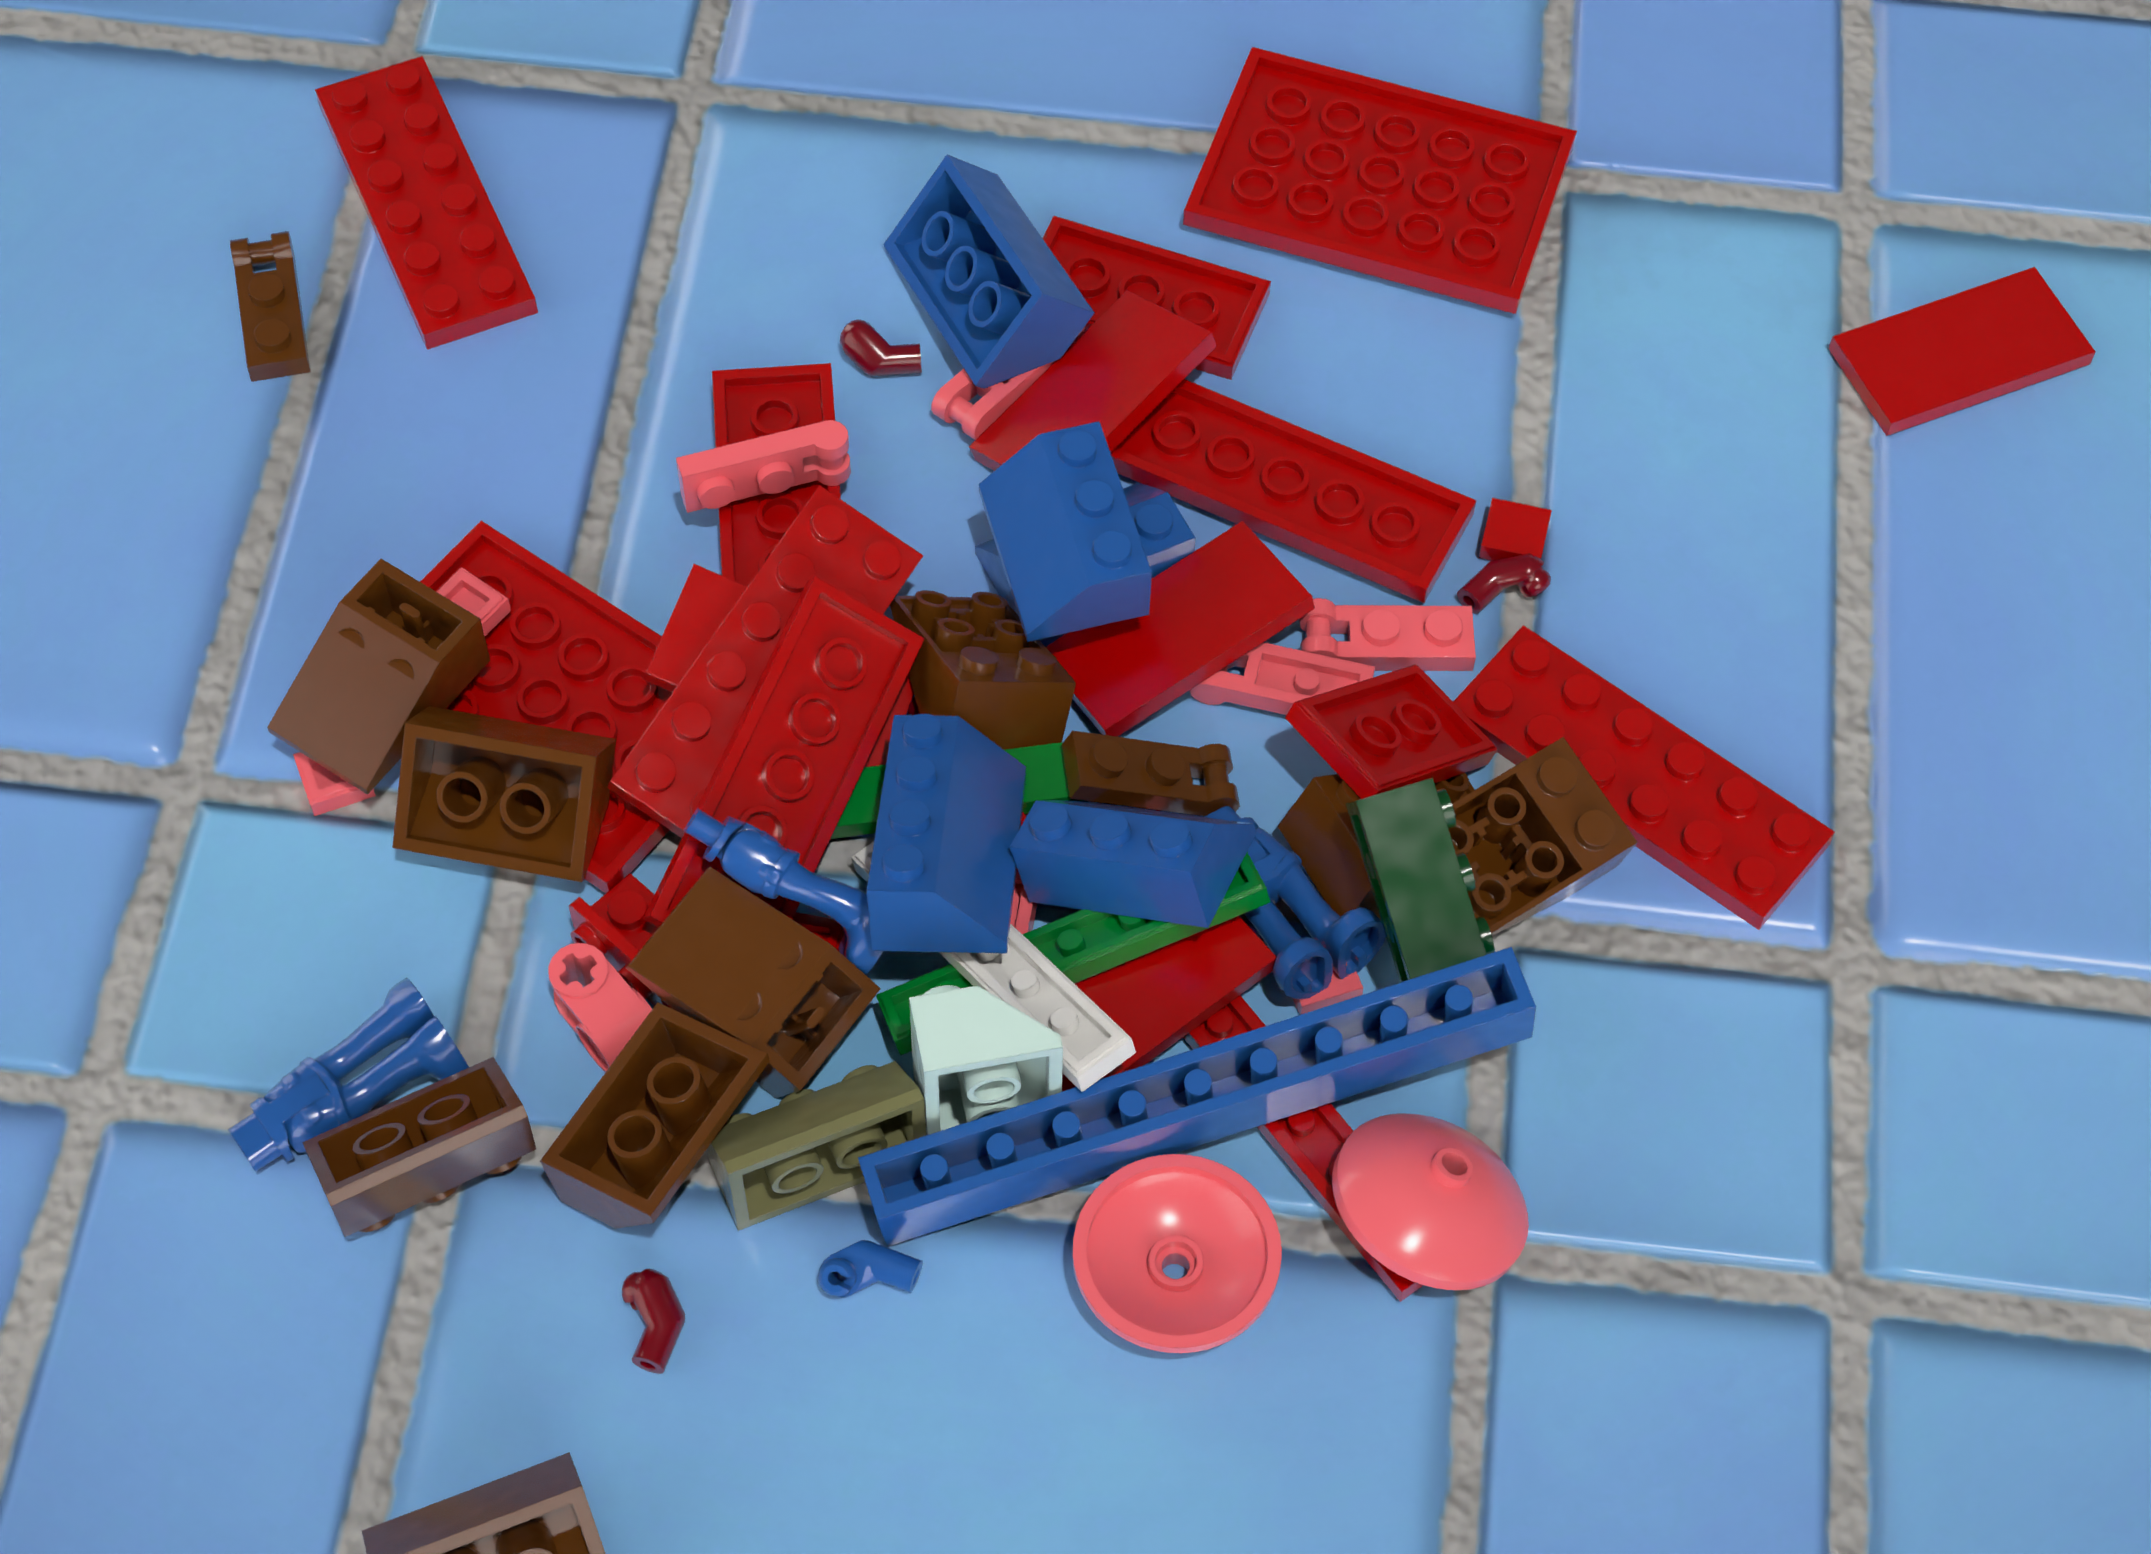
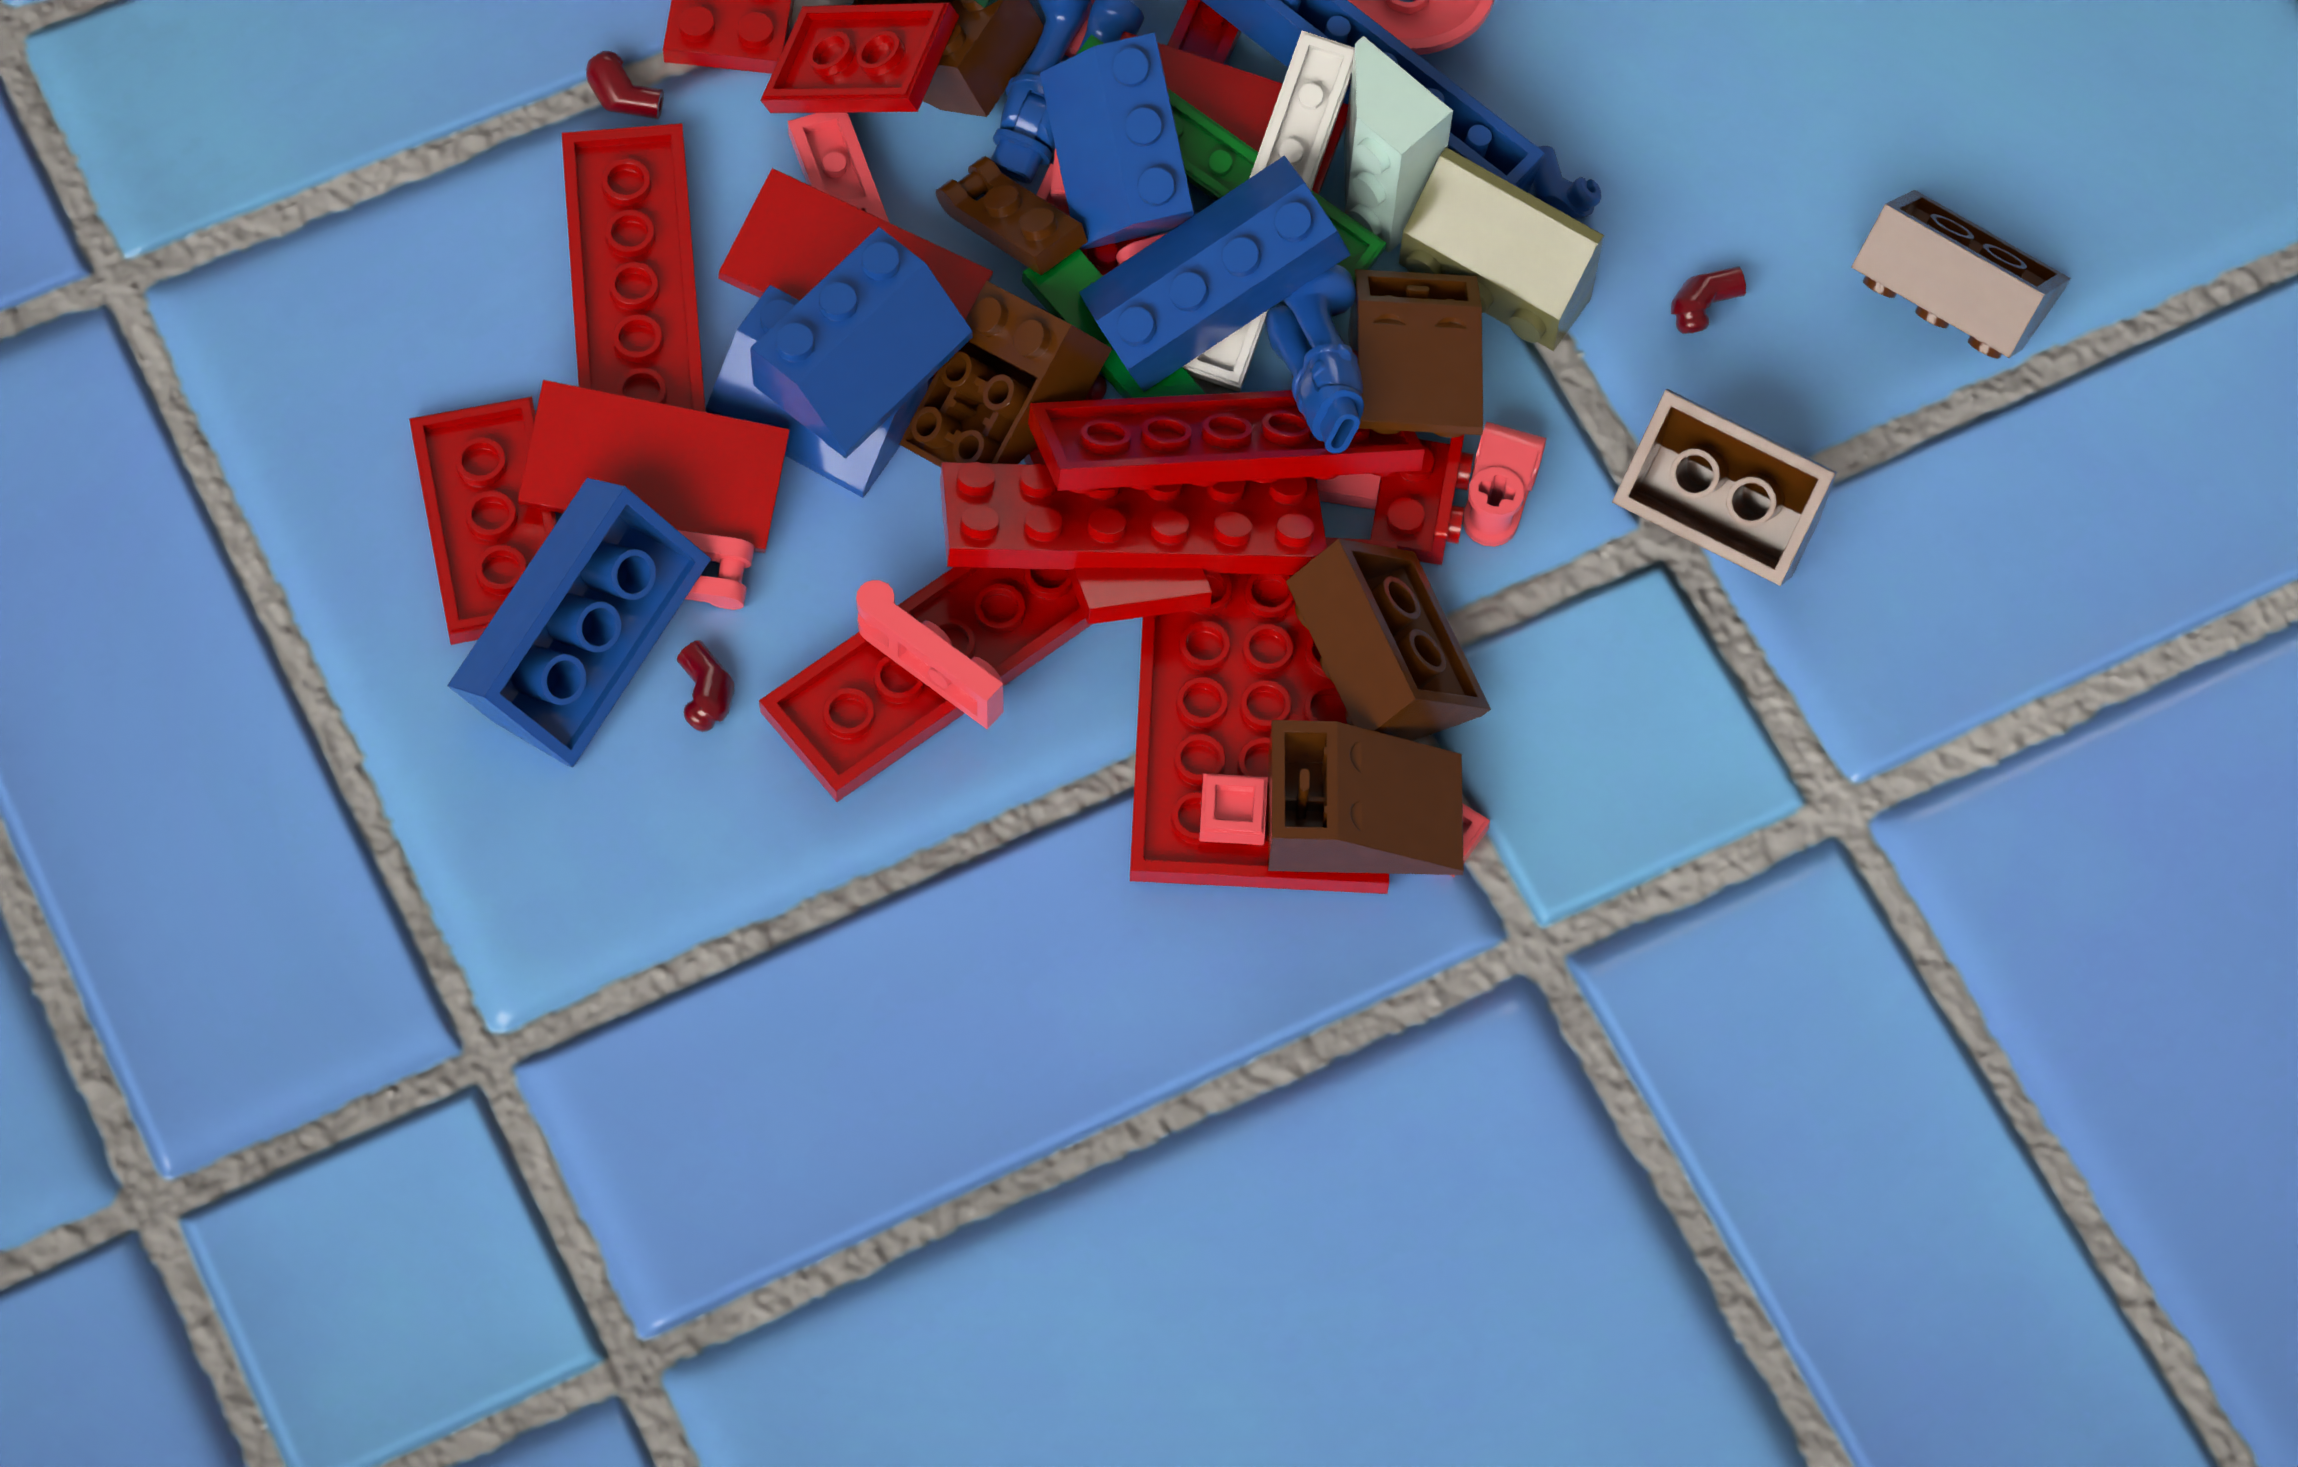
camera: 125 degrees left, 5 degrees up
blue piece [228,977,469,1172] -> none
reddish brown plate [230,231,311,382] -> none
red plate [315,56,538,350] -> none
reddish brown slope [540,1002,770,1229] -> none
red plate [1183,47,1577,314] -> none
coral plate [1299,598,1476,671] -> none
red tile [1479,498,1552,561] -> none

